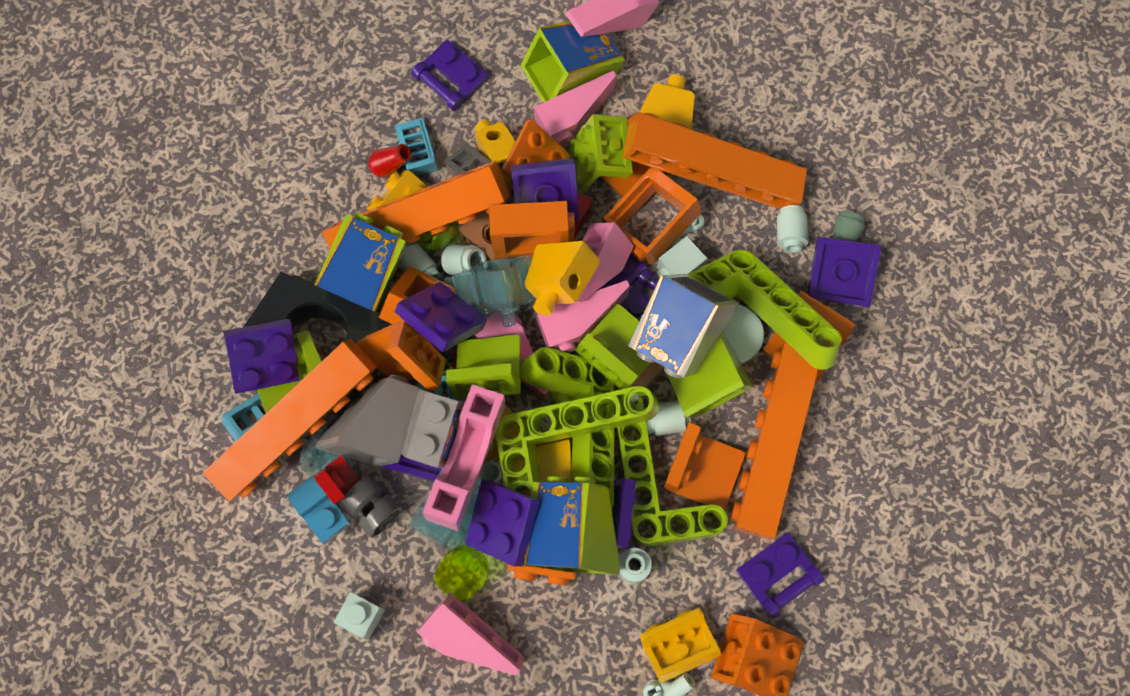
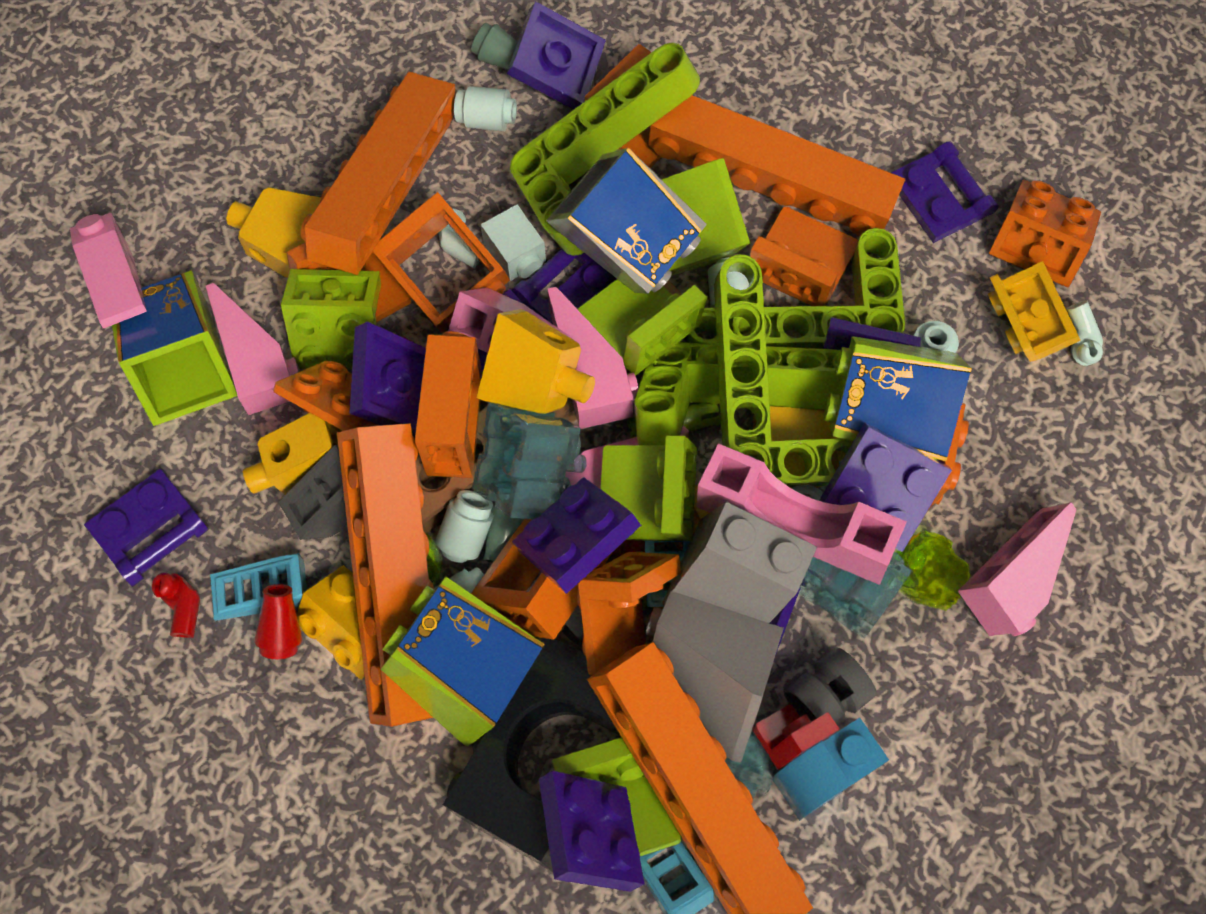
camera: 85 degrees left, 5 degrees down
light aqua brick [333,592,385,640] -> none
none -> red arm [152,572,200,638]

